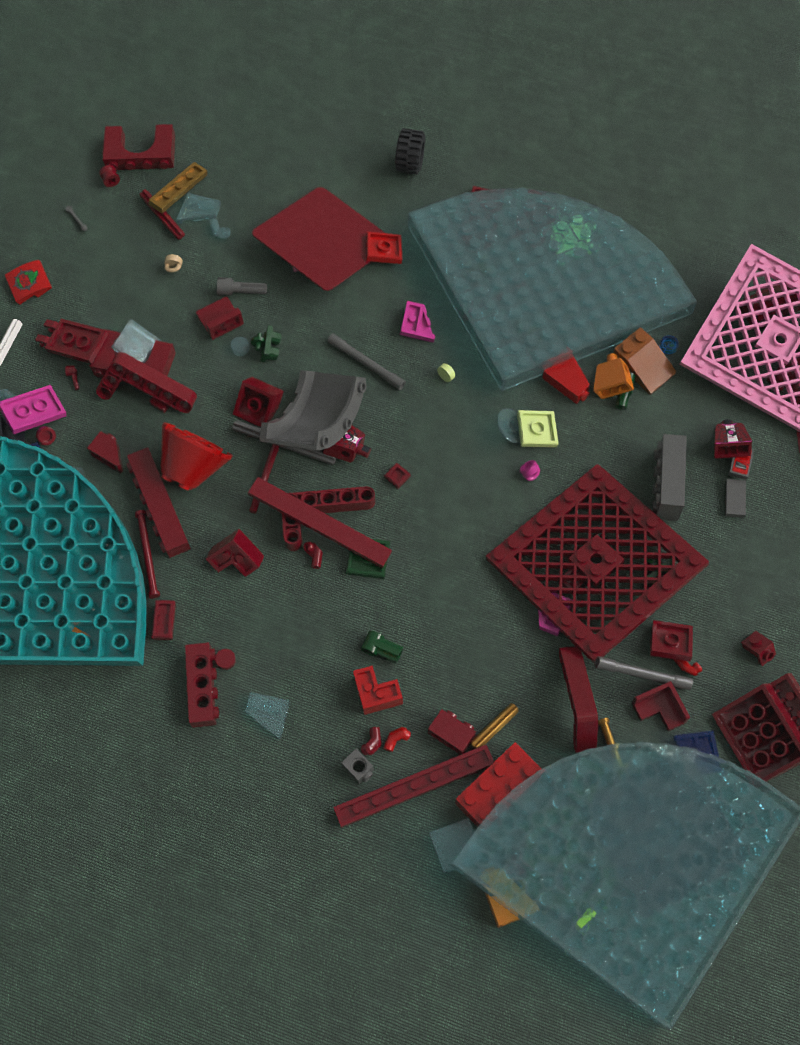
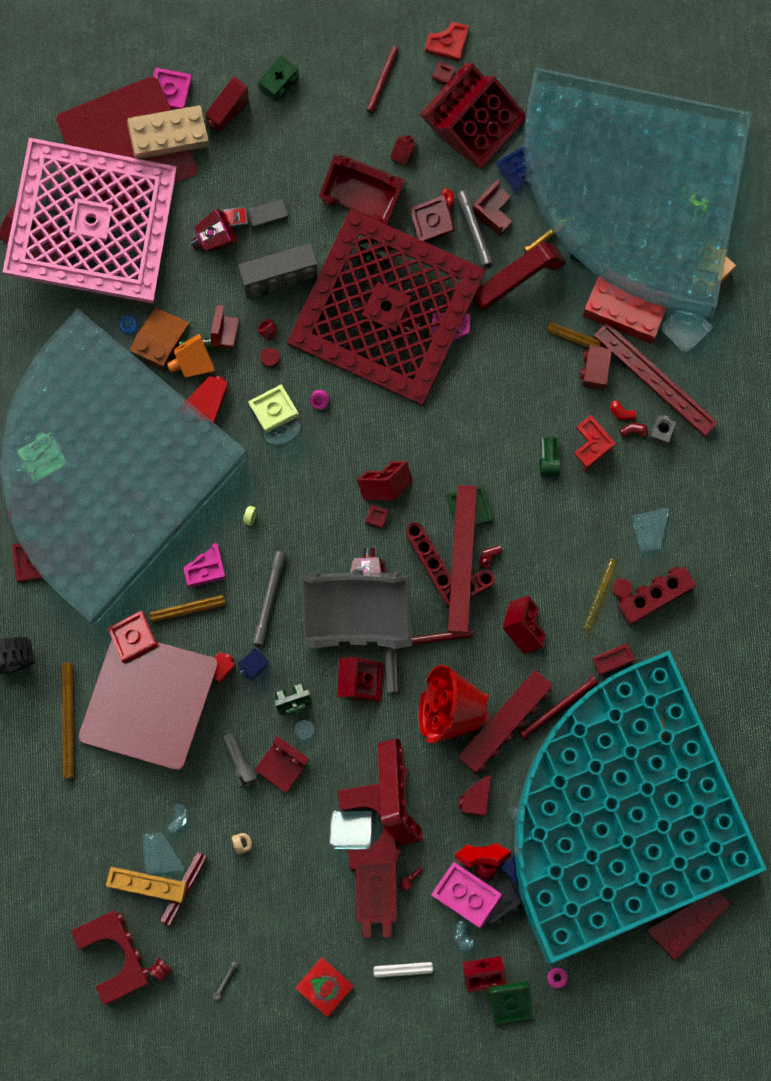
camera: 120 degrees left, 10 degrees up
none -> pearl gold axle [62,662,74,779]
none -> pearl gold axle [150,595,226,622]
none -> dark red panel [211,305,239,348]
none -> red brick [213,652,235,684]
none -> clear blue brick [238,648,269,680]
none -> dark red tile [257,319,277,340]
none -> dark red tile [260,348,279,367]
none -> dark red windscreen [319,154,407,225]
none -> dark red panel [357,461,413,500]
none -> red tile [455,843,511,868]
none -> clear yellow bar [582,558,617,631]

